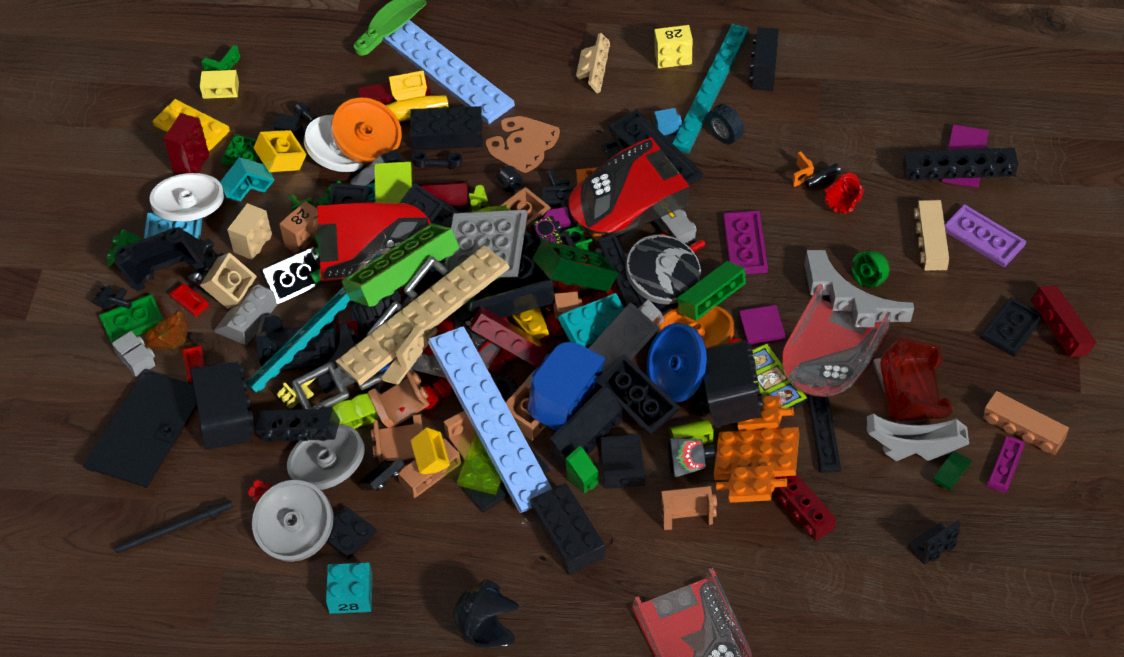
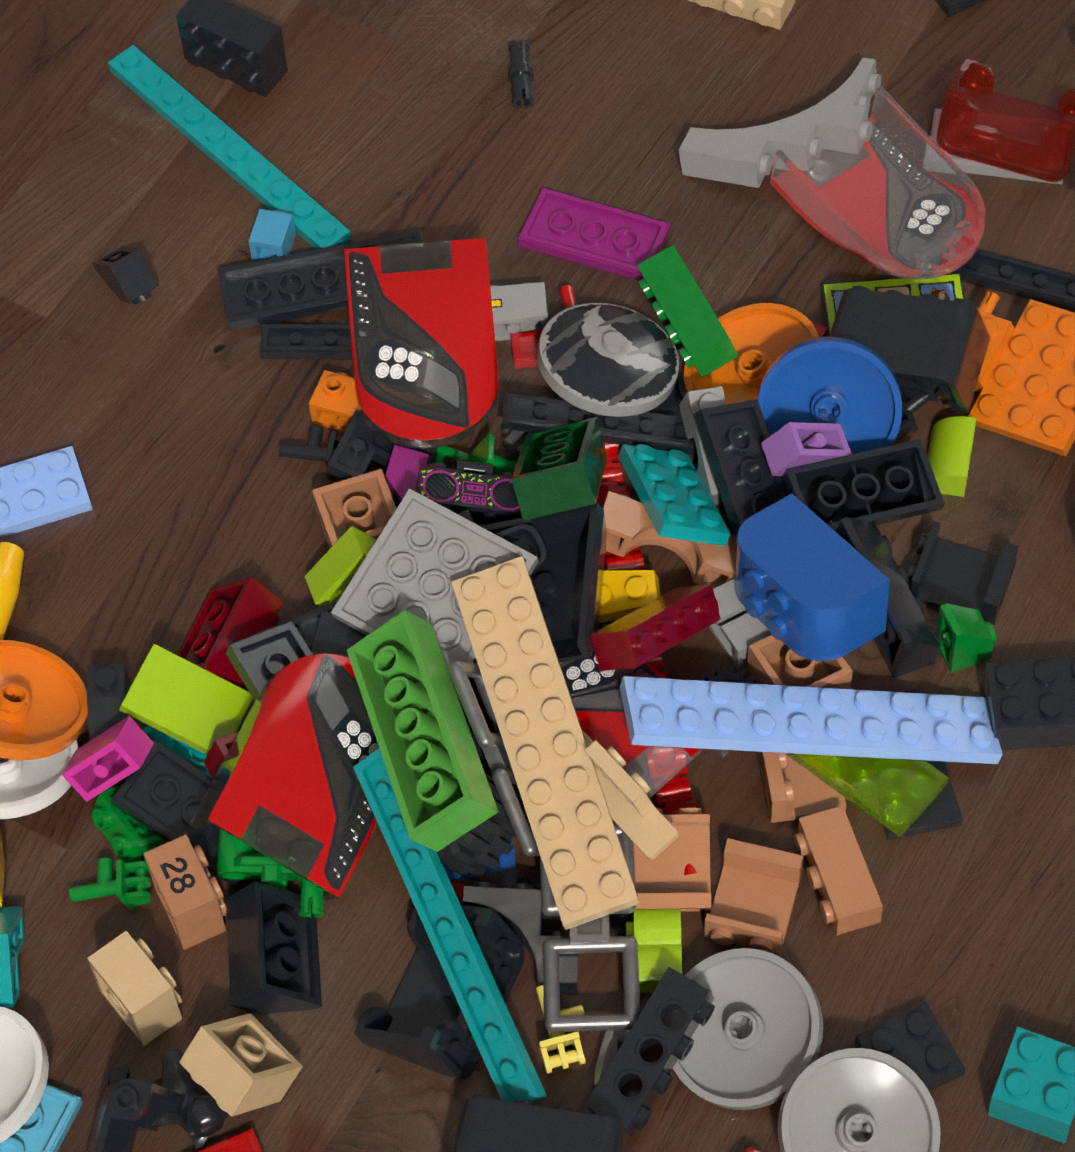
camera: 65 degrees left, 5 degrees up
light grey slope [214,285,277,346] -> none
black plate [357,458,404,491] -> none
black brick [410,106,483,150] -> none
yellow brick [410,427,450,474] -> none
black bar [412,151,462,169] -> none
lime arm [469,185,489,213] -> none
nougat piece [486,116,560,173] -> none
black head [496,166,523,192] -> none
tan bracket [576,33,610,93] -> none
light yellow brick [655,25,693,68] -> none
black torso [666,438,715,477] -> none
black wheel [706,104,745,145] -> none
magenta tile [739,305,785,345] -> none
orange bracket [793,151,814,187] -> none
red hair [824,172,864,214] -> none
green cylinder [852,250,890,289] -> none
none -> dark pink brick [61,716,154,802]
none -> black slope [92,247,159,305]
none -> medium lavender brick [761,422,851,476]

